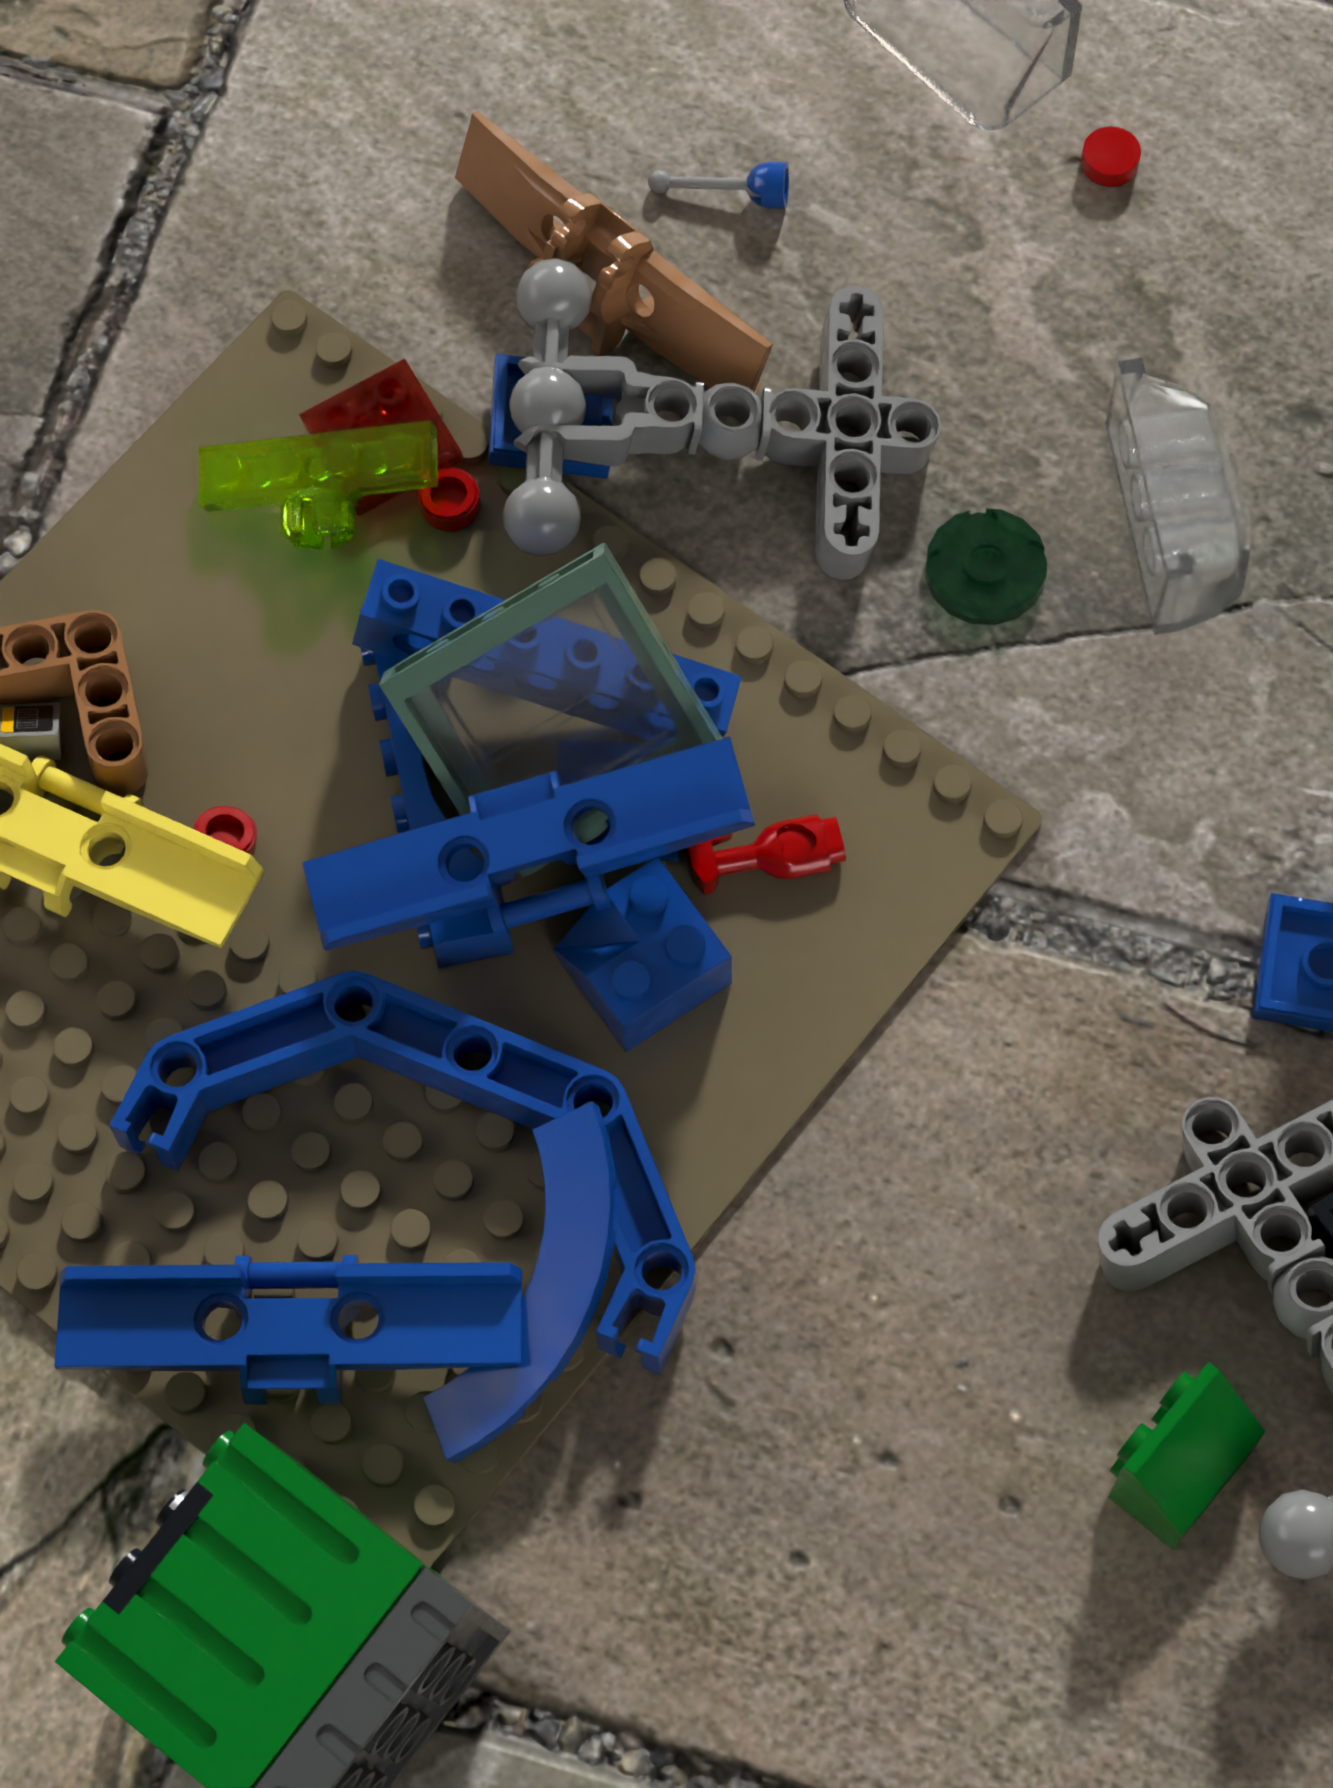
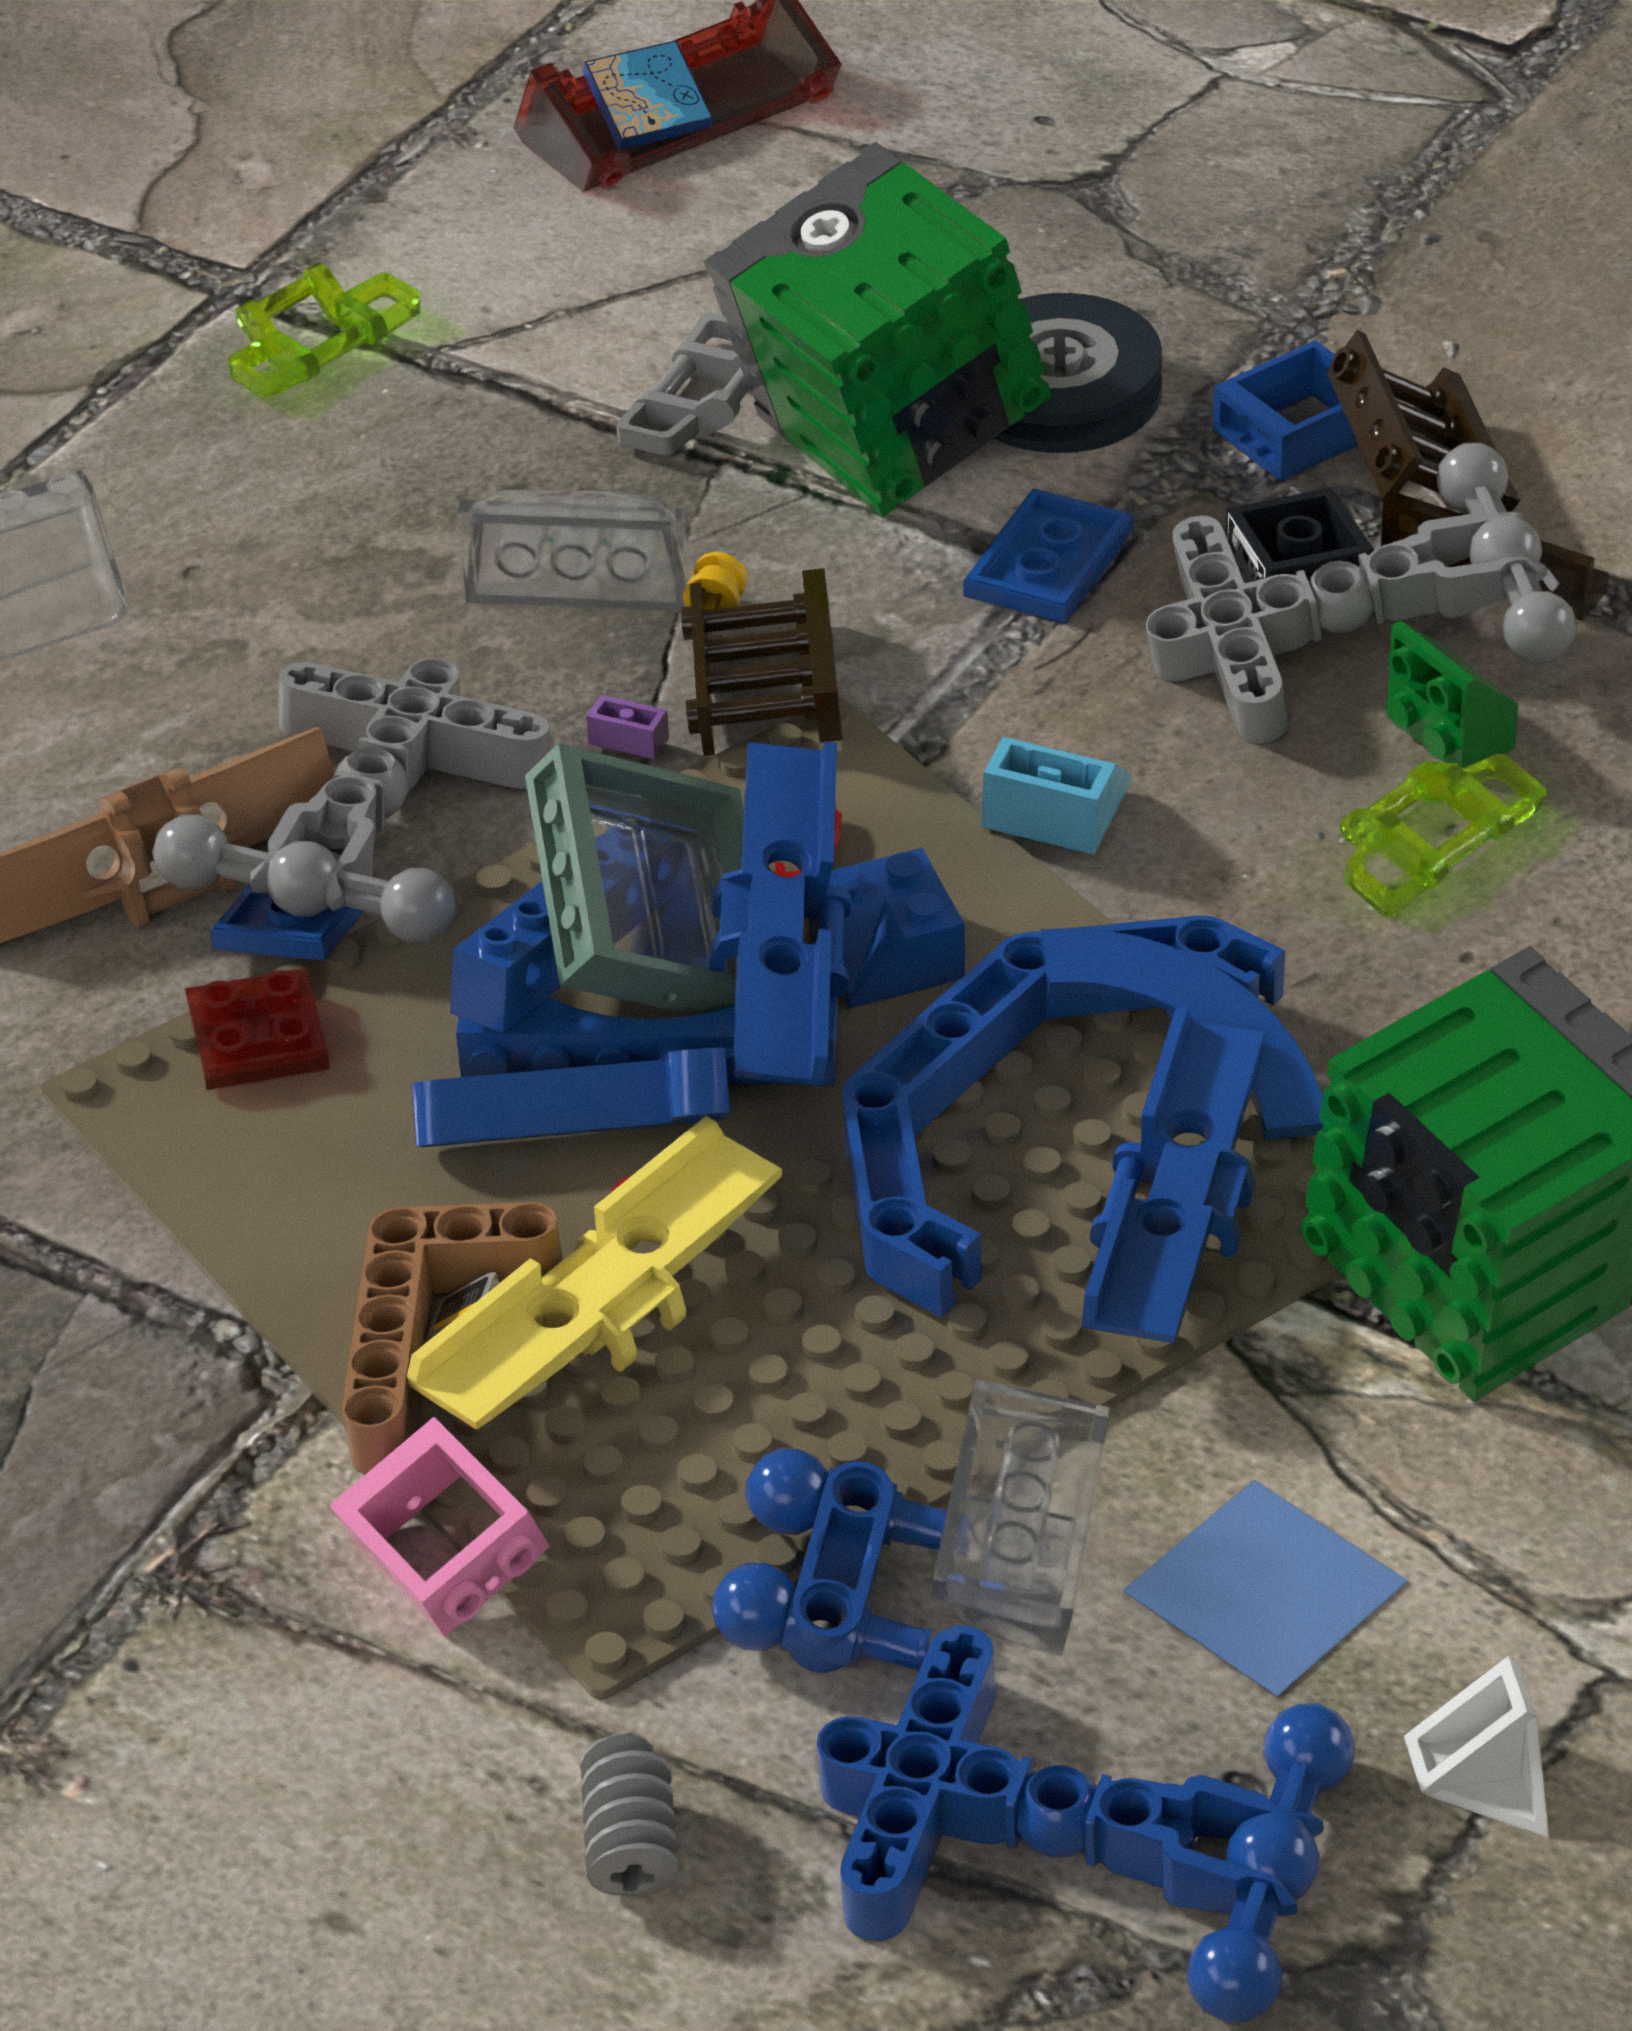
camera: 75 degrees left, 25 degrees down
clear neon green plate [198,421,438,550] -> none
red tile [418,467,481,531] -> none
hinge [648,161,789,209] -> none
clear green tile [925,508,1047,625] -> none
red tile [1081,126,1141,187] -> none
none -> blue beam [411,1048,731,1147]
none -> medium lavender piece [586,695,669,760]
none -> dark brown fence [680,568,843,756]
none -> yellow wheel [683,552,748,610]
none -> medium azure slope [981,737,1131,855]
none -> clear neon green bar [1339,754,1547,917]

